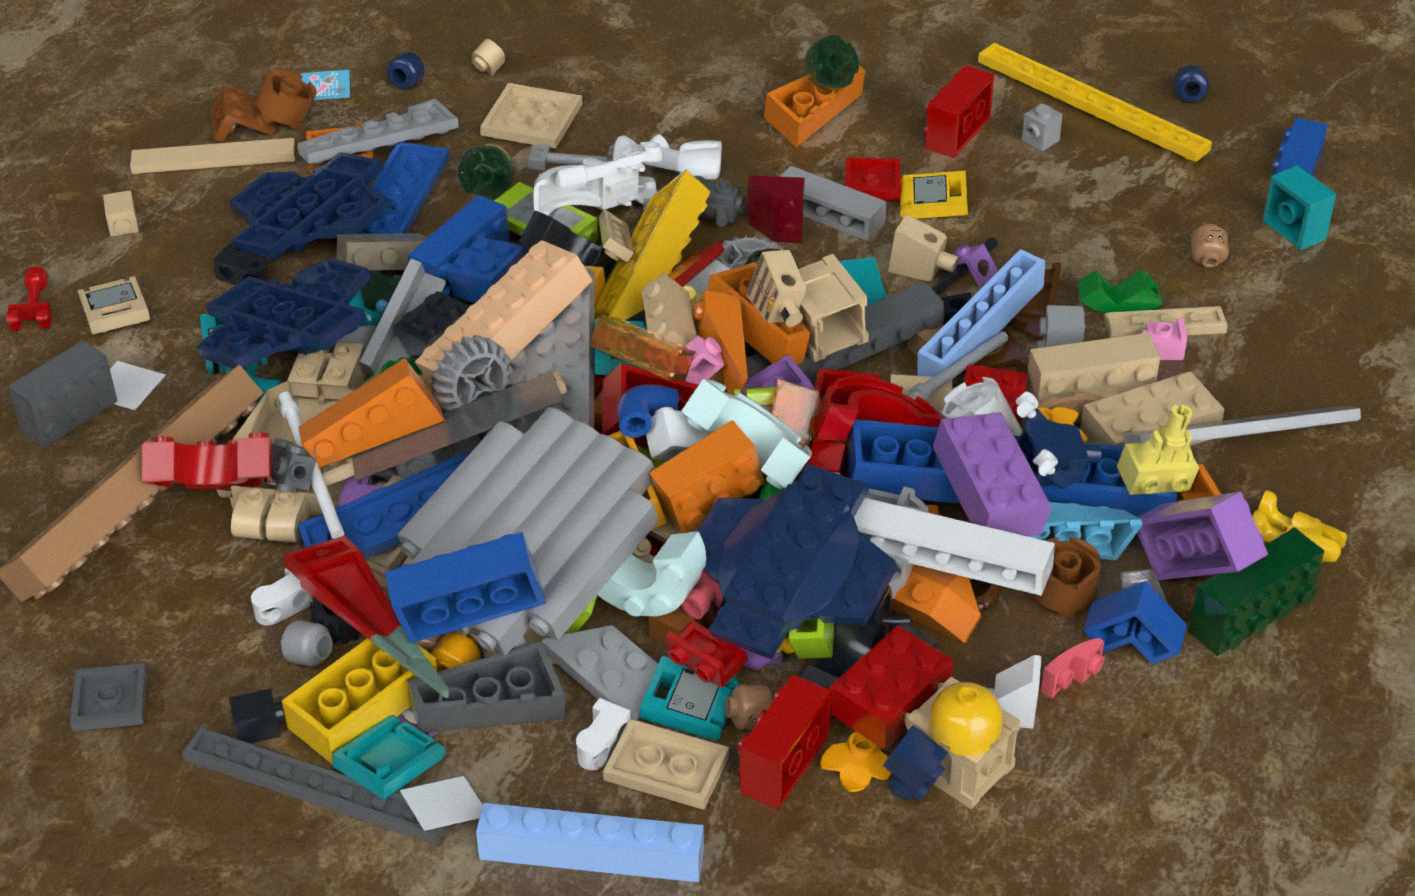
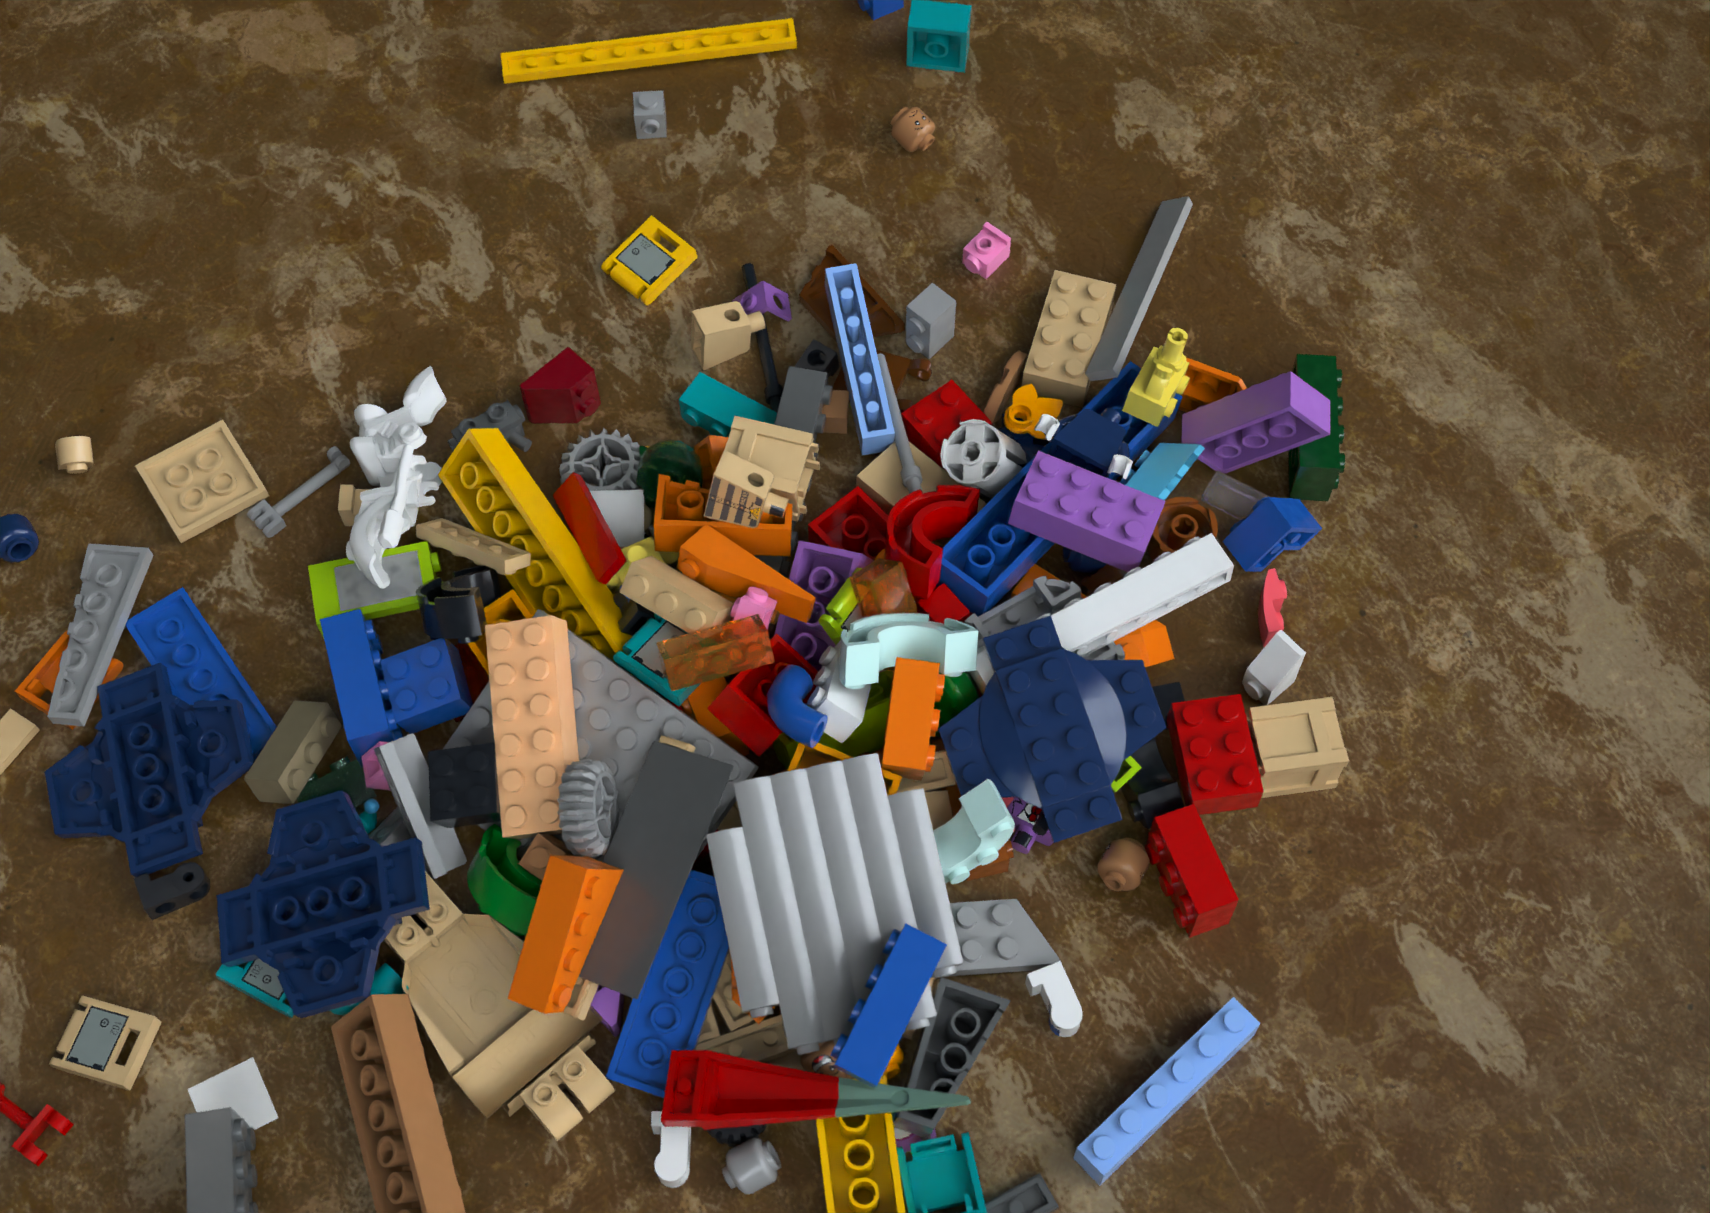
camera: 50 degrees left, 20 degrees up
brick [142,432,272,489] -> none
dark grey brick [264,438,316,493] -> none
white bar [279,392,344,539] -> none
white sticker [400,776,483,831] -> none
clear green cylinder [458,144,515,200] -> none
tan plate [603,719,729,810] -> none
teal container [639,656,740,741] -> none
red bracket [665,621,748,688] -> none
orange wedge [764,56,866,148] -> none
light grey brick [780,166,887,241] -> none
clear green cylinder [804,35,859,90] -> none
light orange plate [820,731,891,792] -> none
red plate [845,157,901,201] -> none
dark blue brick [882,725,948,801] -> none
red brick [924,65,995,158] -> none
yellow cylinder [929,682,1003,756] -> none
tan brick [1026,333,1161,403] -> none
green brick [1077,269,1163,313] -> none
tan tile [1104,306,1228,338] -> none
yellow piece [1252,490,1347,563] -> none

